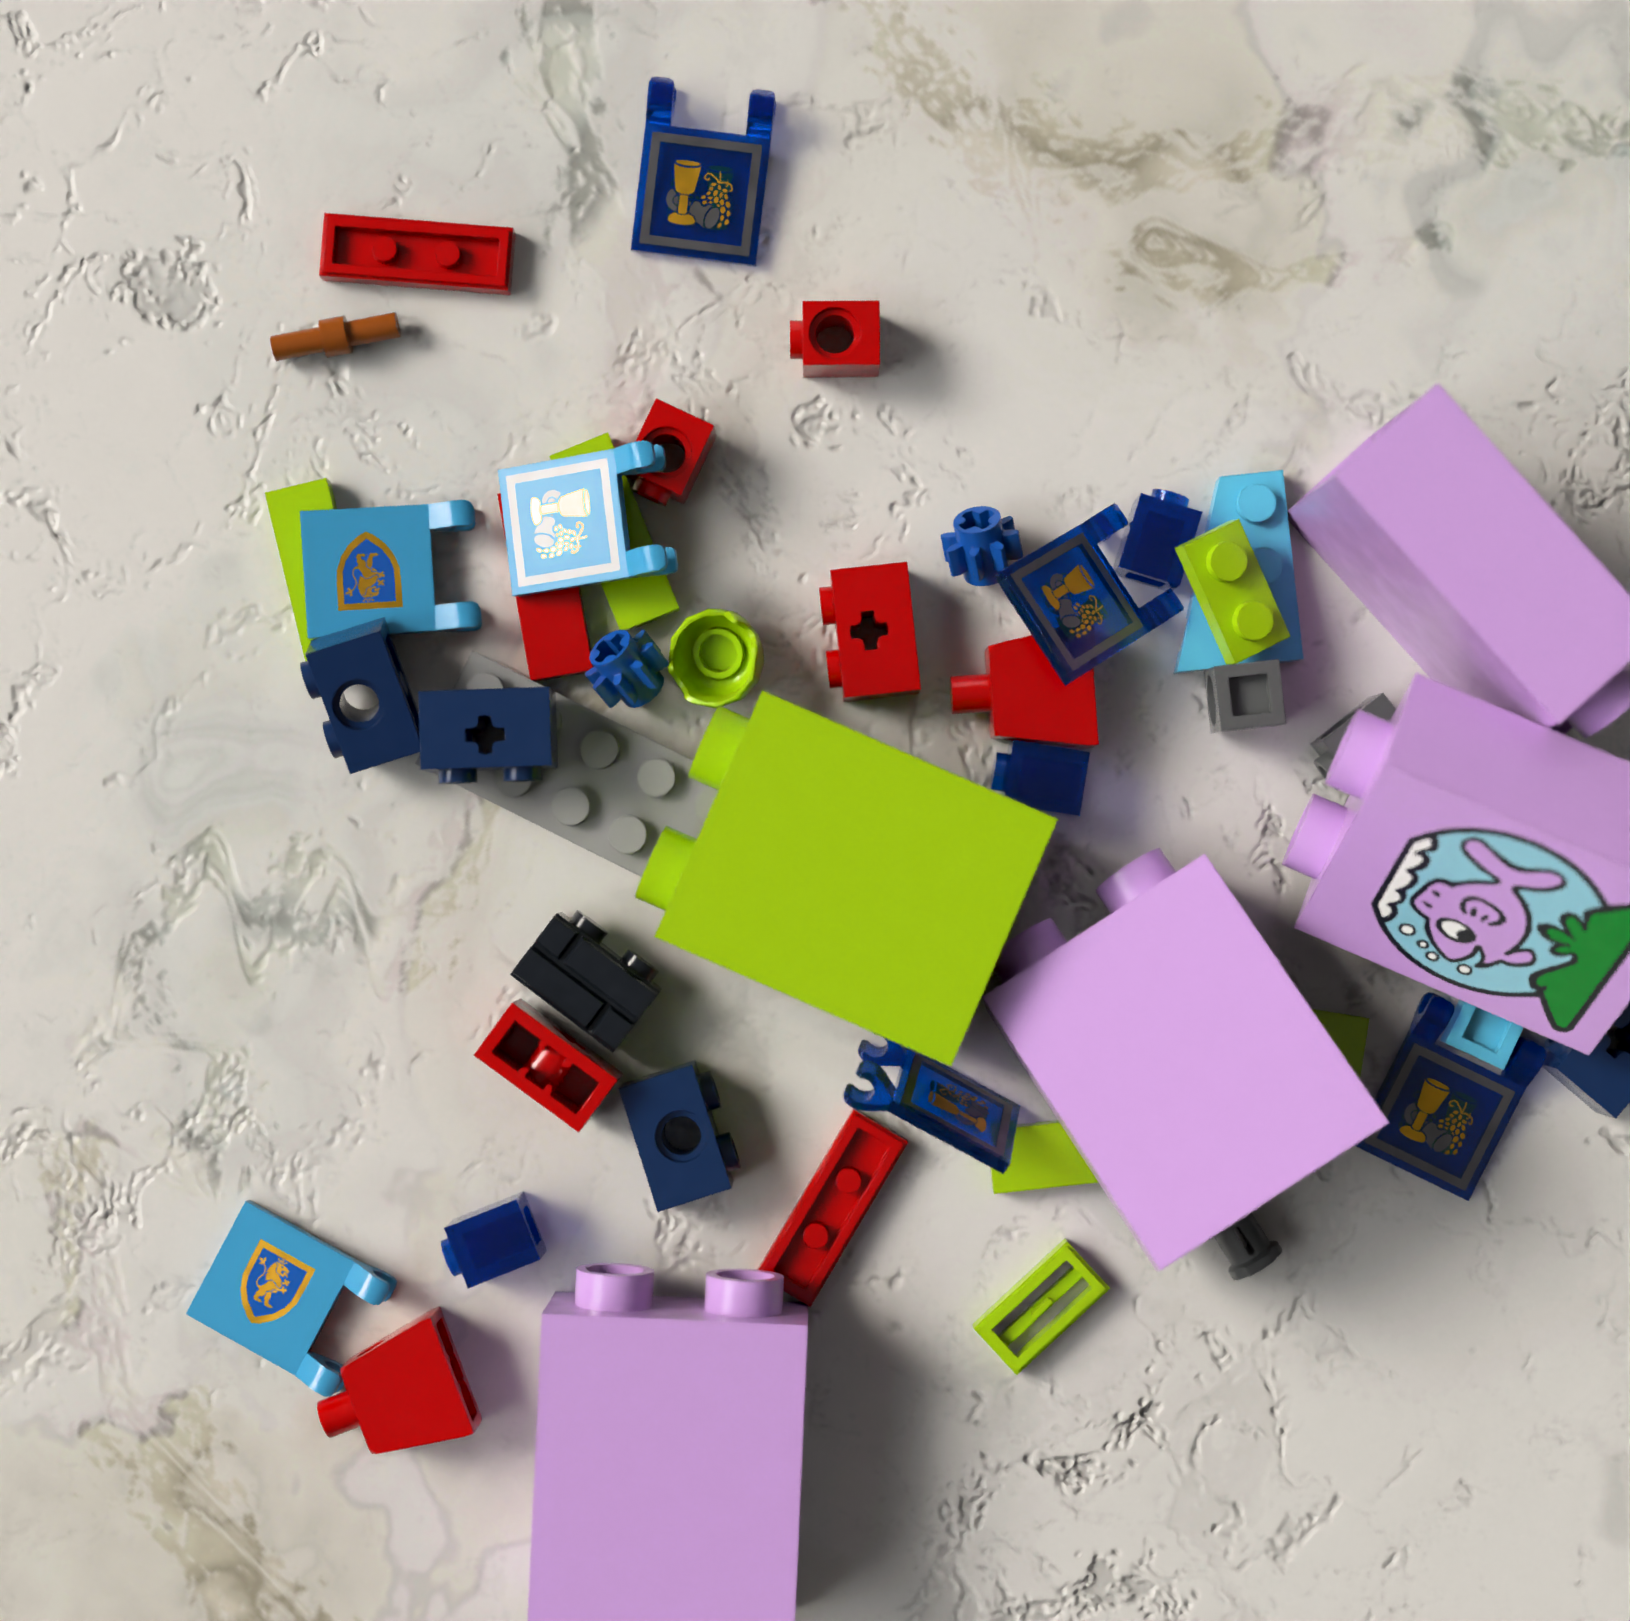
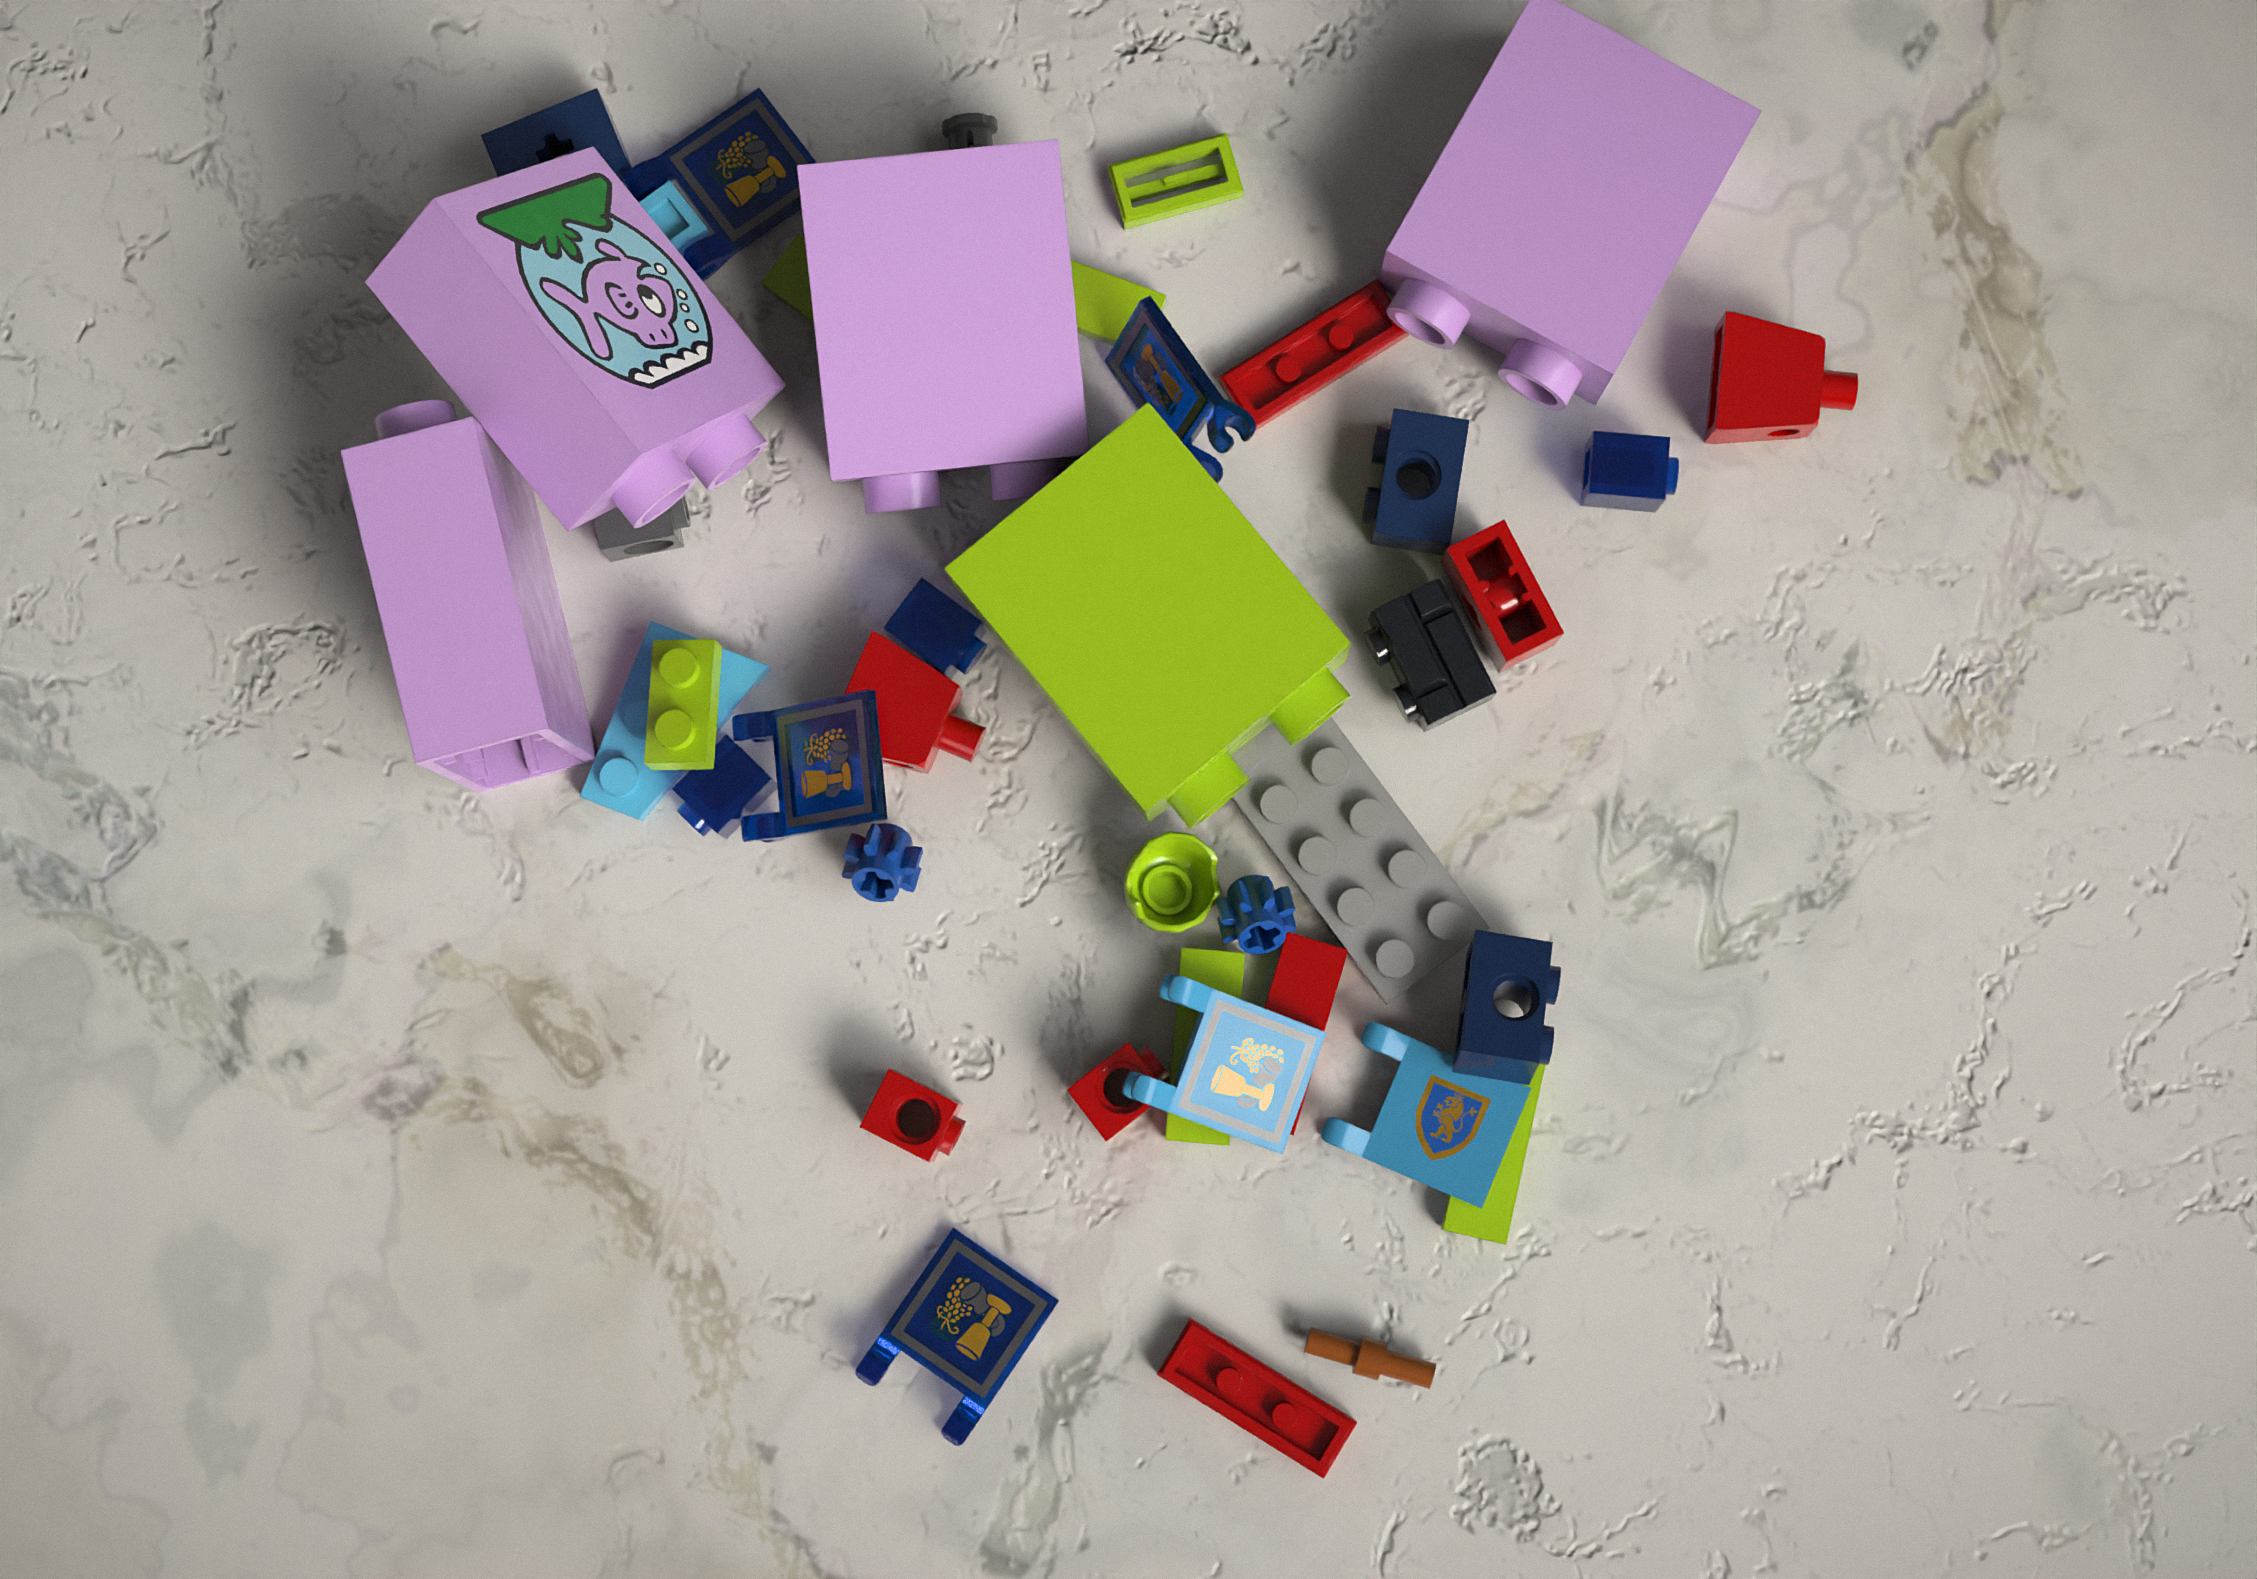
camera: 145 degrees left, 5 degrees down
dark azure flag [186,1200,397,1397] -> none
dark blue brick [418,687,558,784] -> none
red brick [819,562,921,702] -> none
dark grey brick [1204,659,1286,733] -> none

